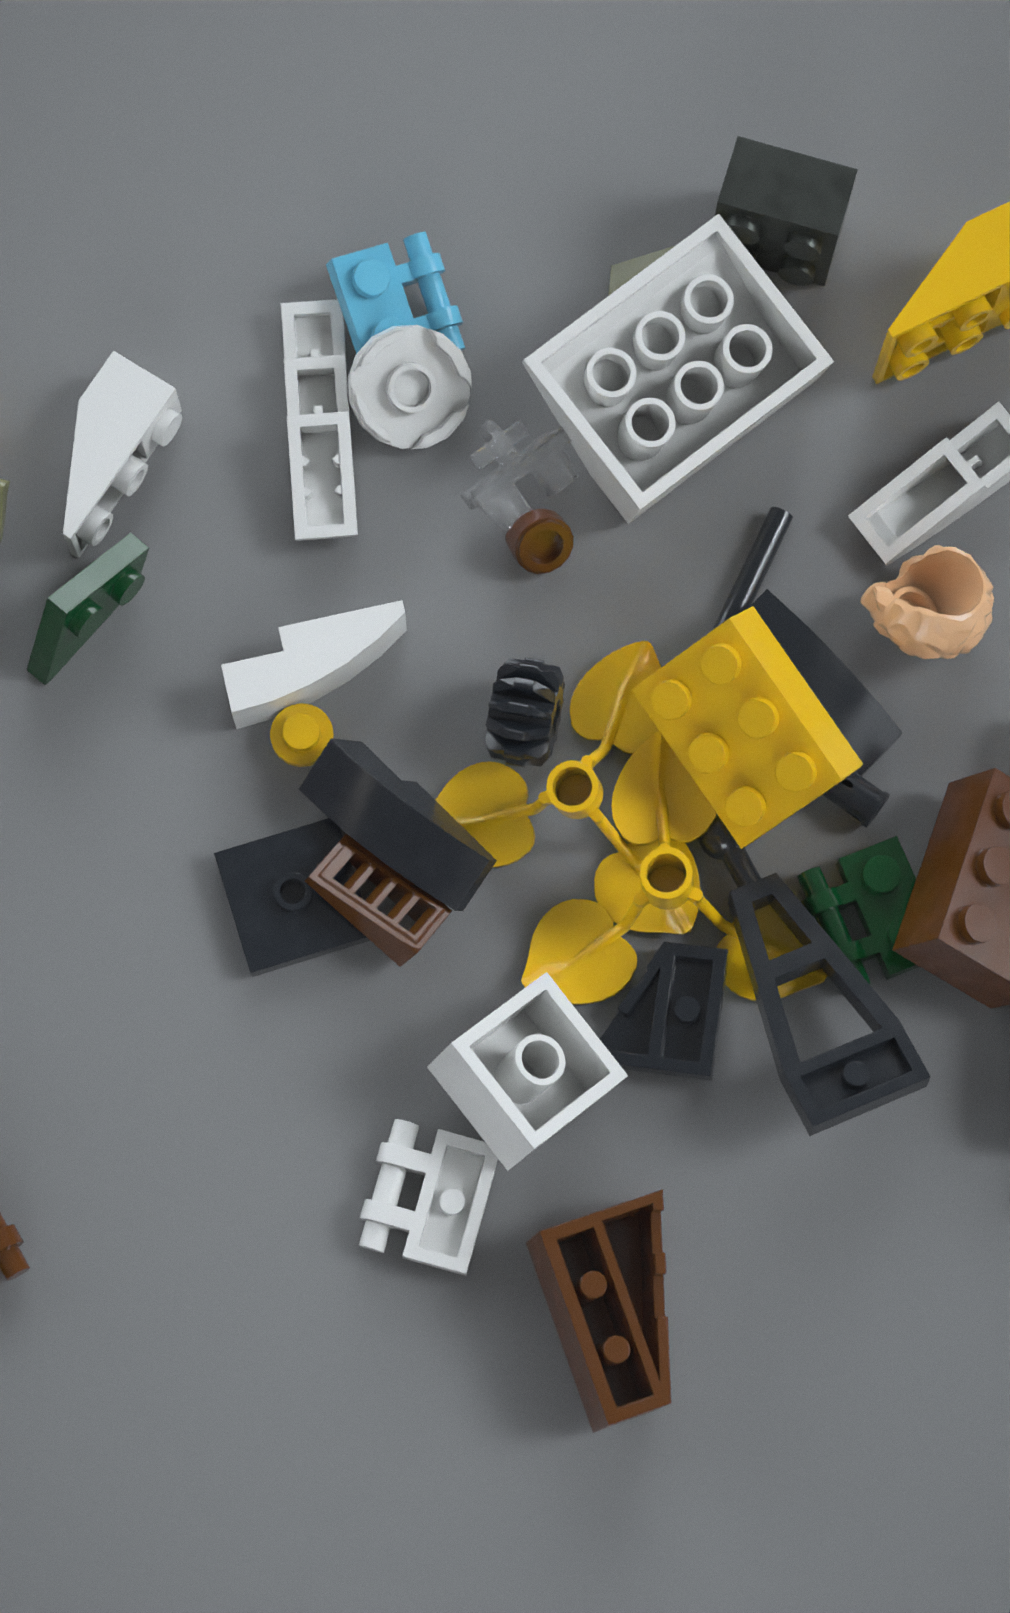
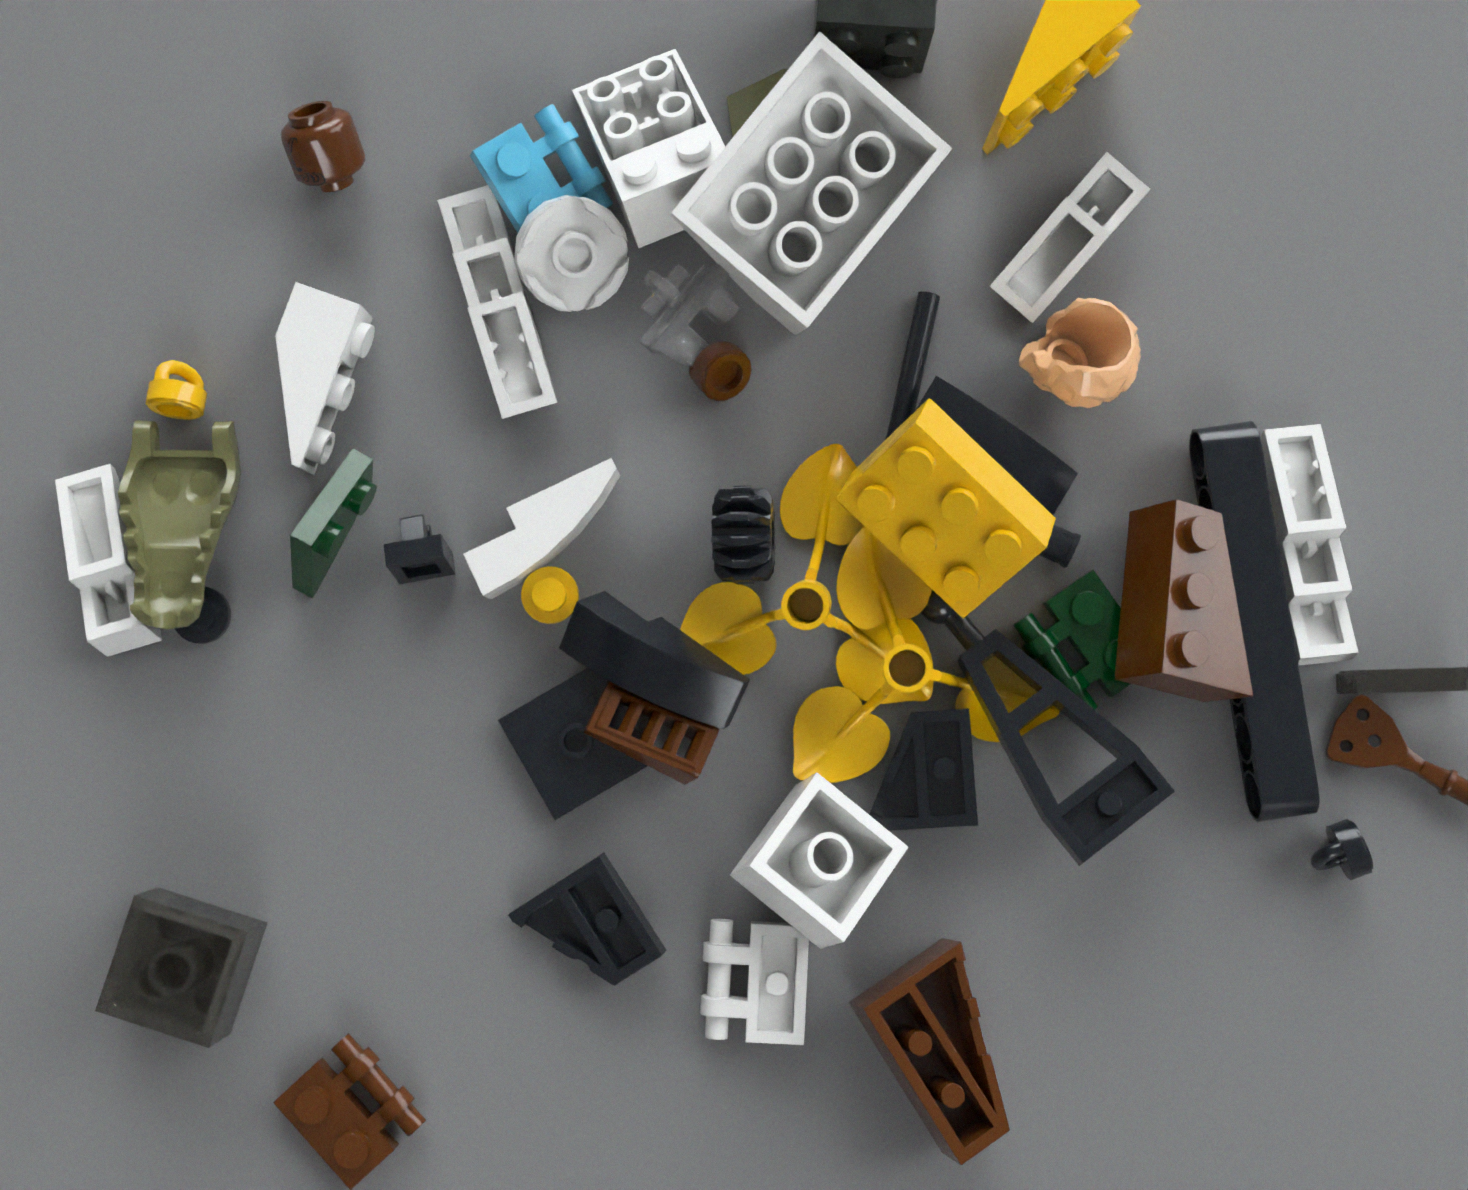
camera: 10 degrees left, 10 degrees up
none -> reddish brown head [281,101,366,192]
none -> black tile [384,514,456,584]
none -> black wing [508,852,666,986]
none -> white slope [572,49,725,248]

